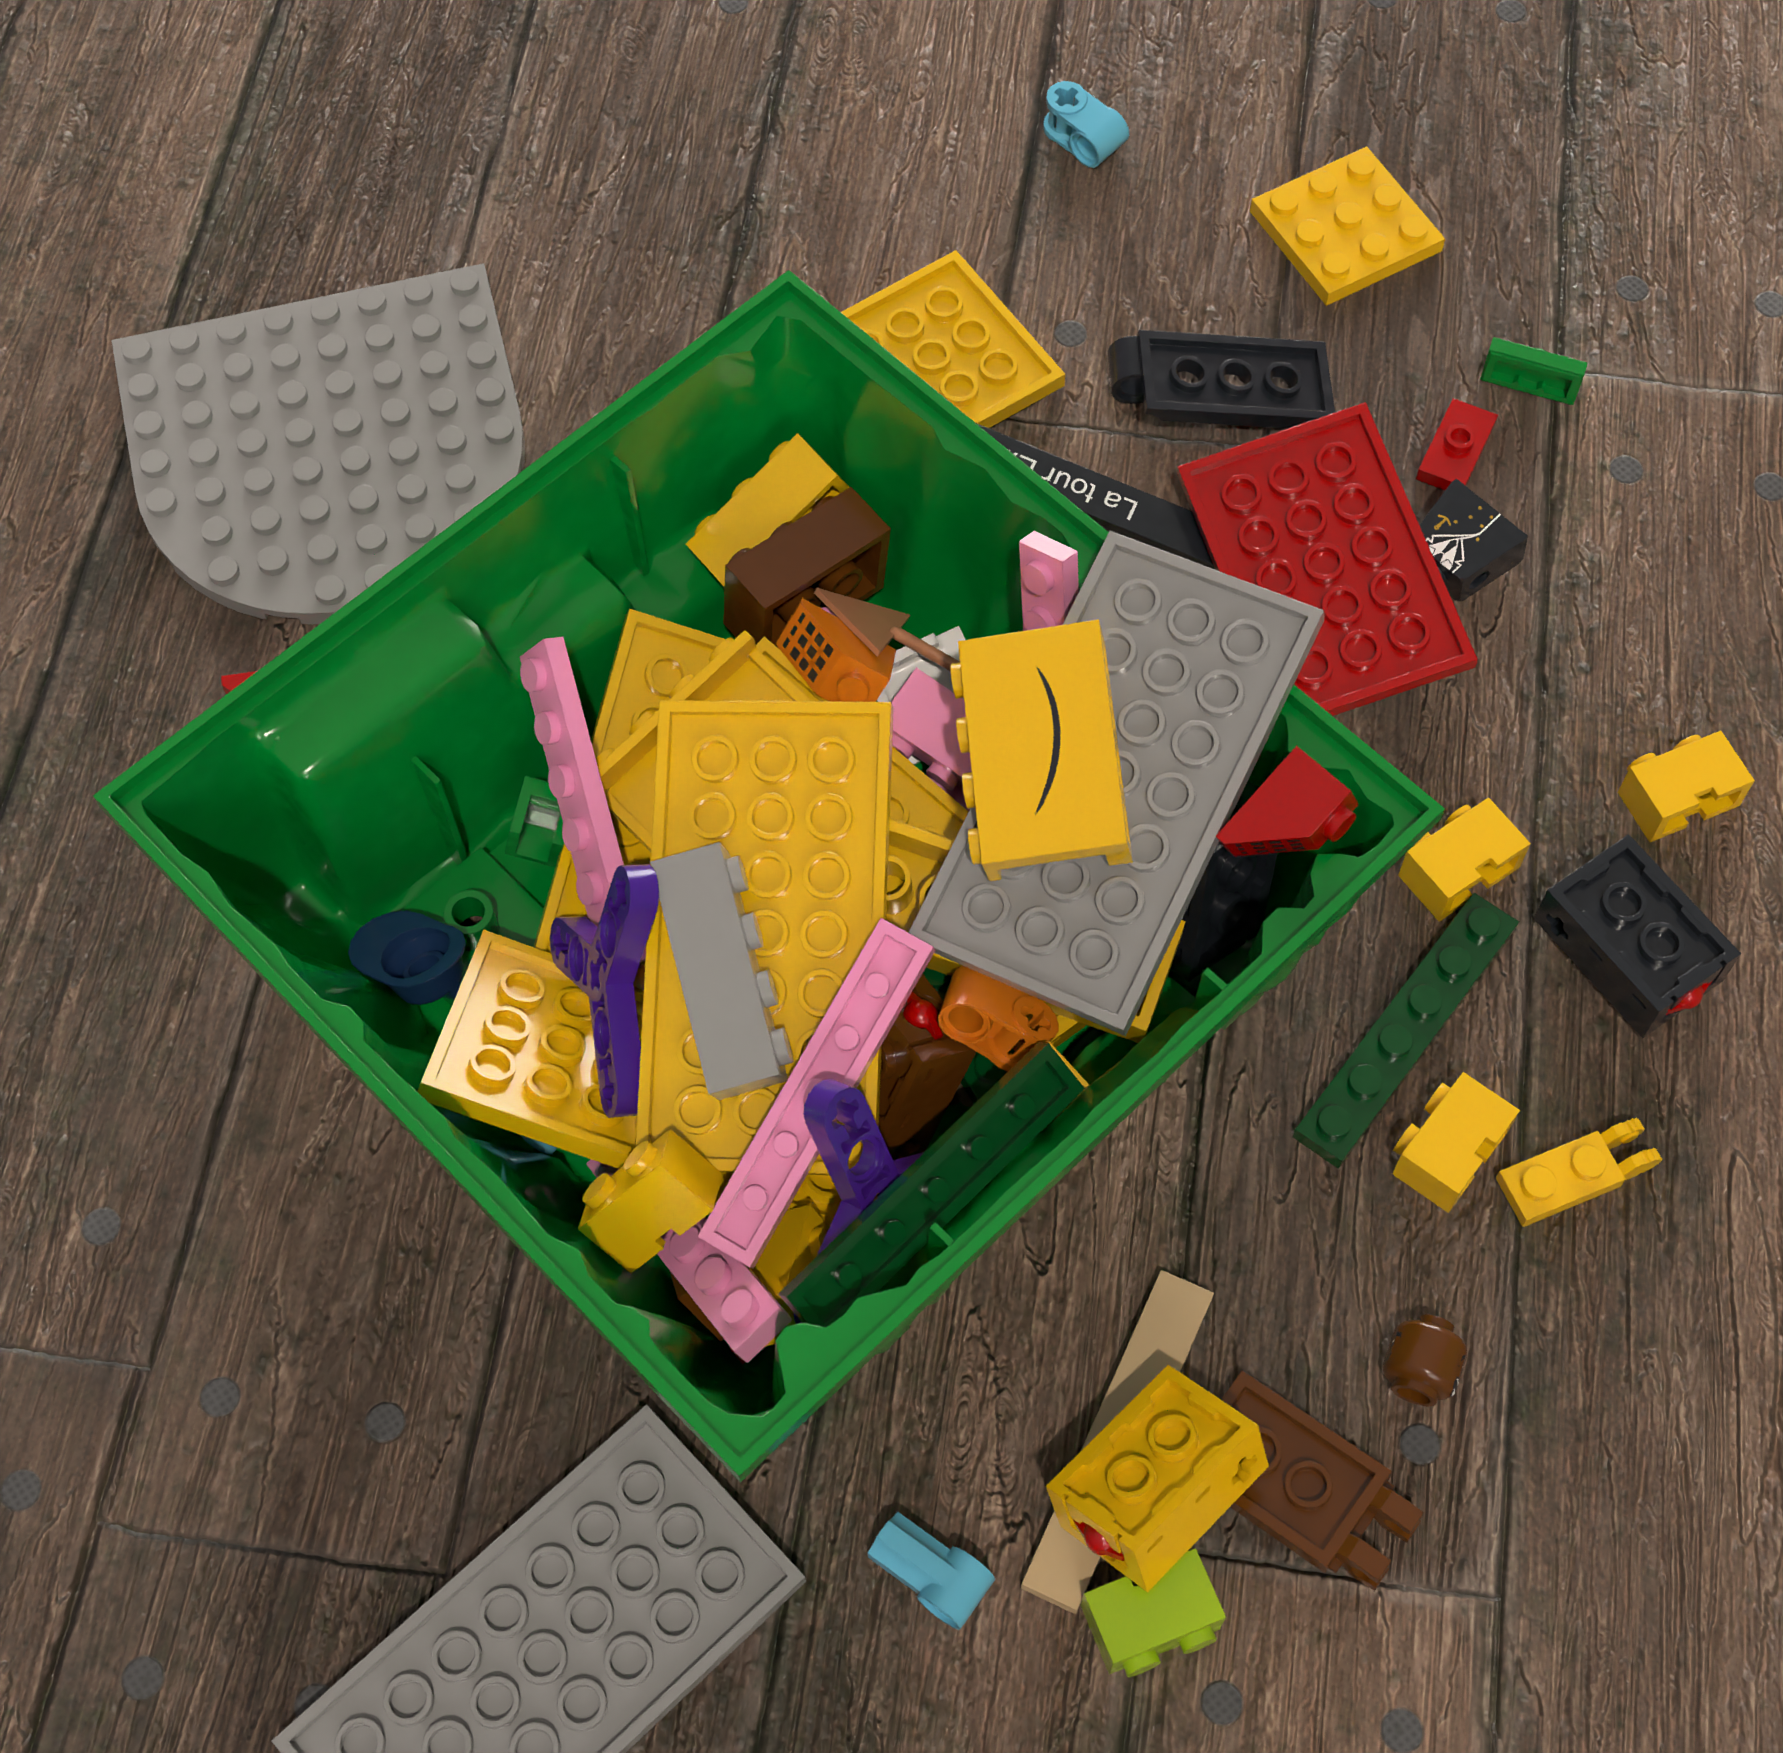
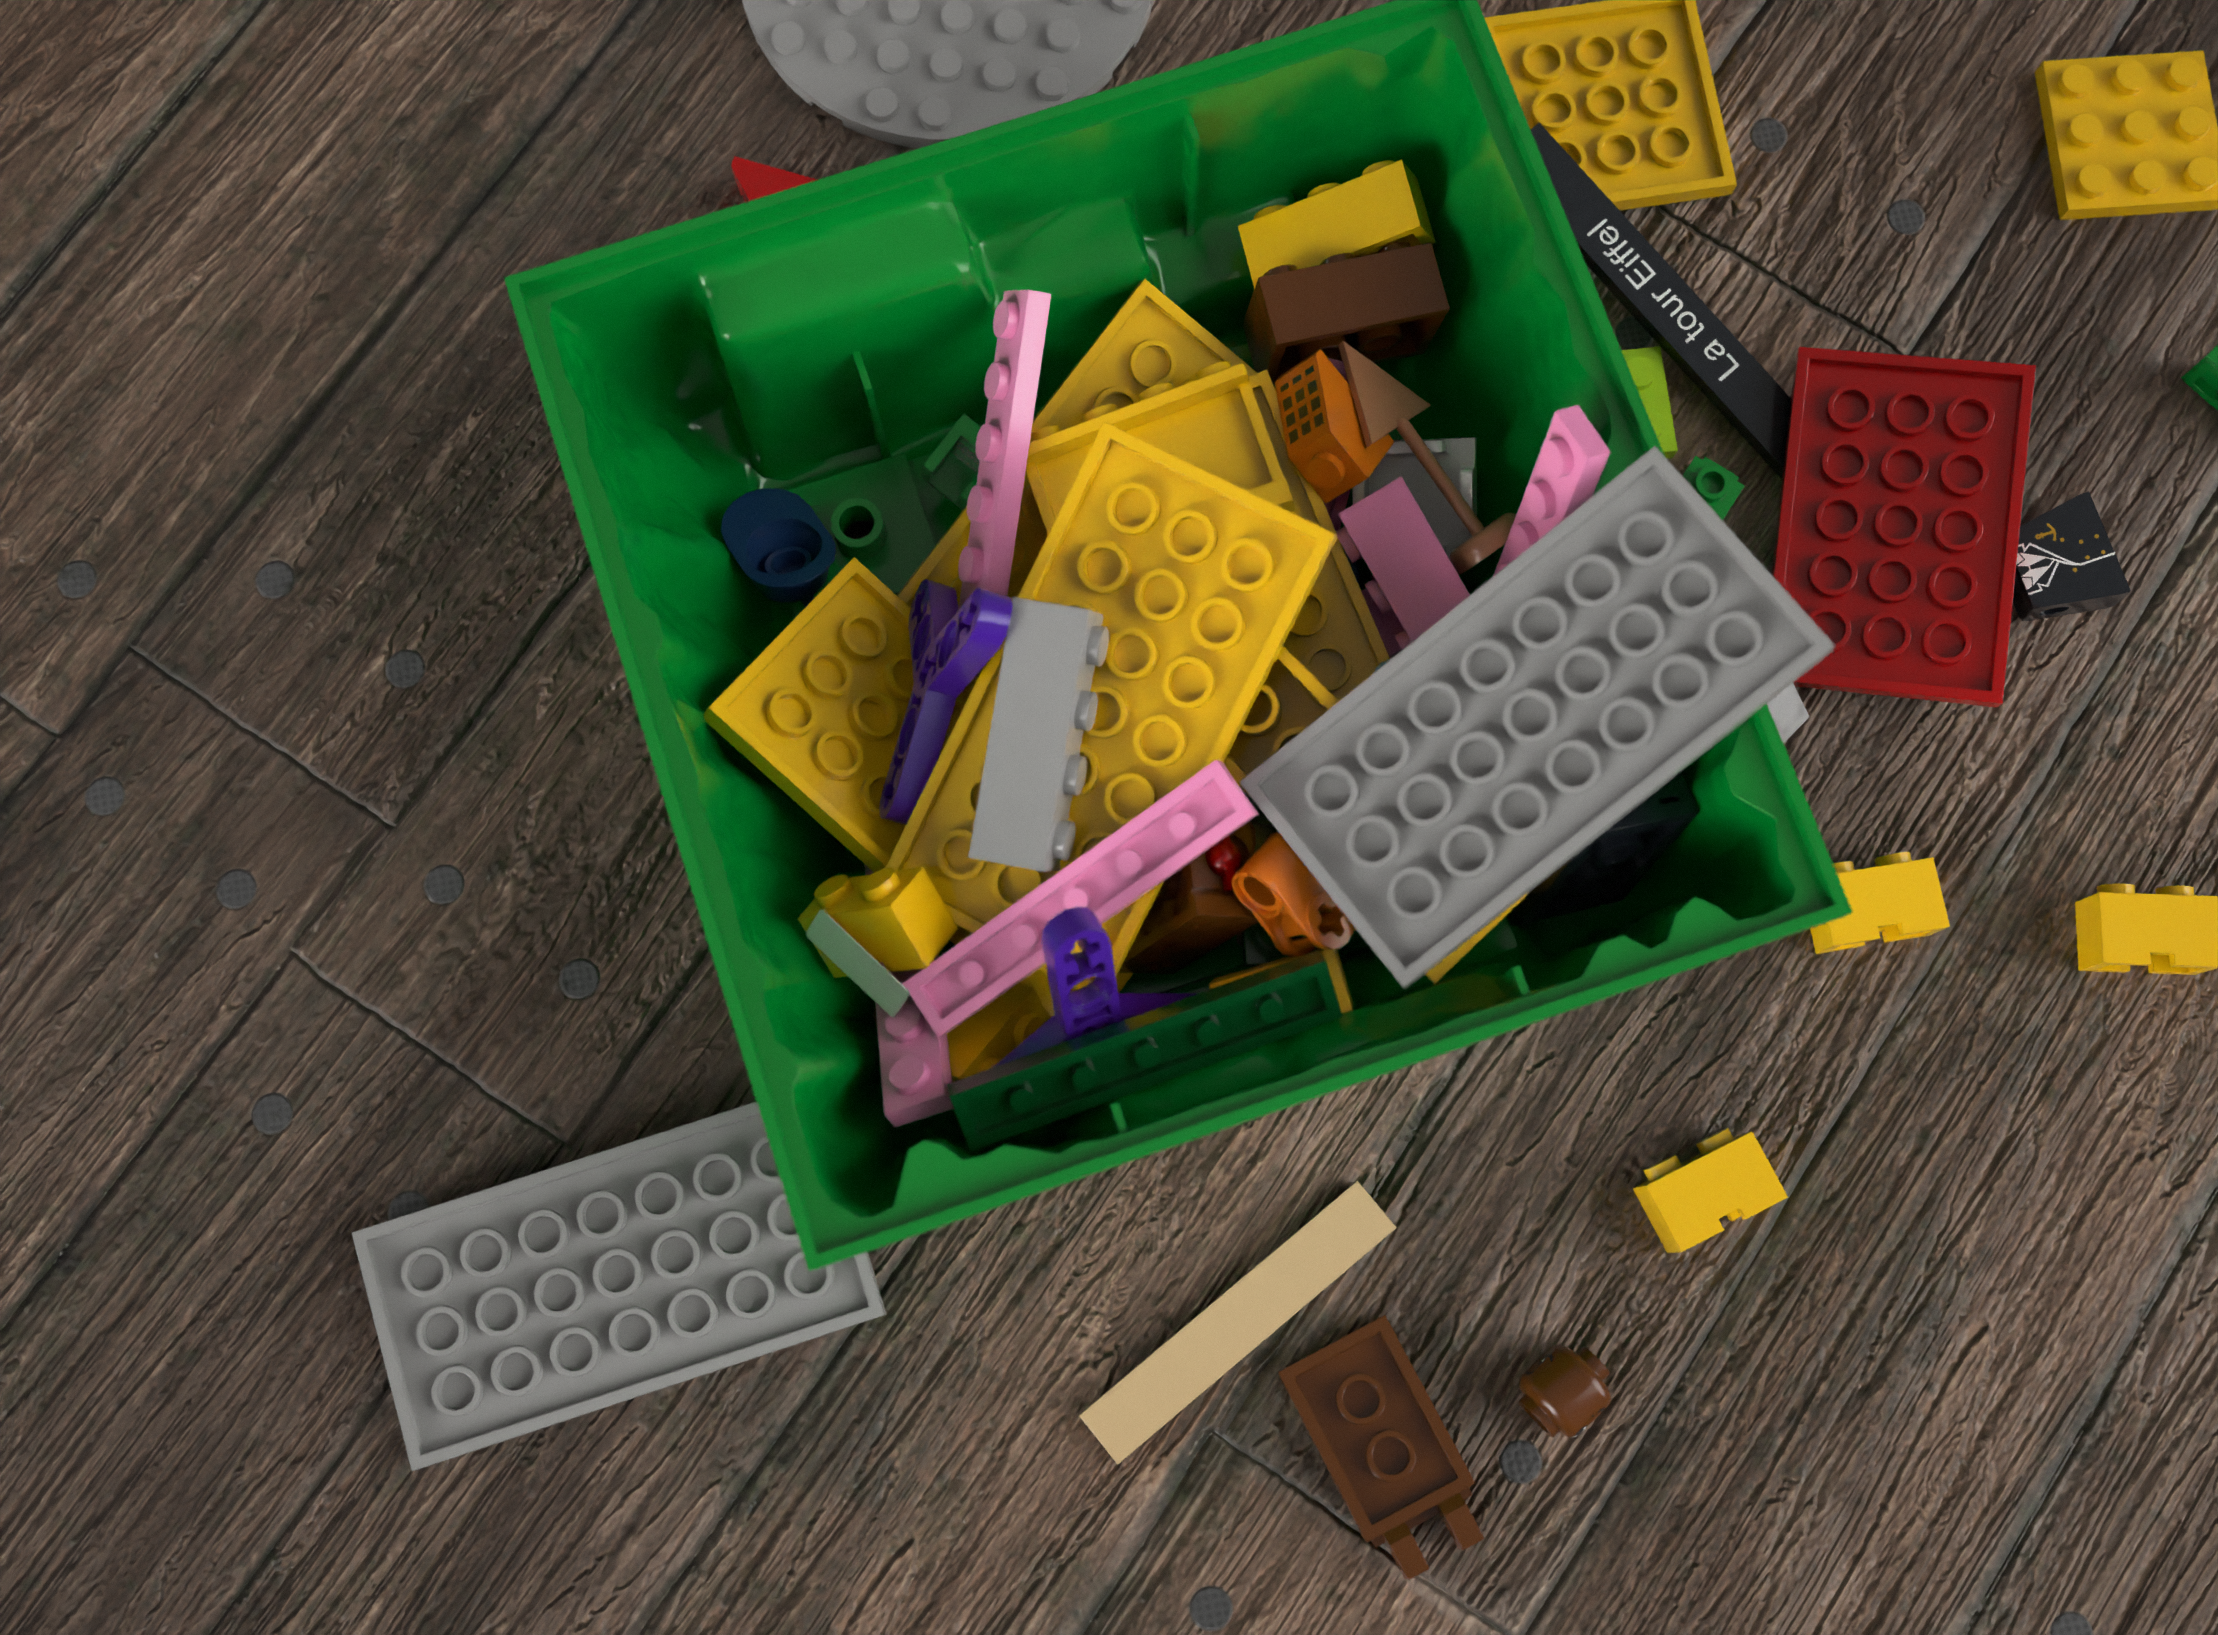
camera: 25 degrees right, 15 degrees up
medium azure piece [868,1512,995,1630] -> none
yellow panel [950,619,1133,881] -> none
yellow piece [1046,1365,1269,1592] -> none
lime brick [1081,1548,1226,1677] -> none
black hinge [1108,330,1335,428] -> none
red slope [1216,746,1359,856] -> none
dark green plate [1293,893,1520,1169] -> none
red plate [1416,398,1498,490] -> none
yellow hinge [1496,1118,1662,1227] -> none
black piece [1533,834,1741,1038] -> none
none -> sticker [806,910,910,1017]

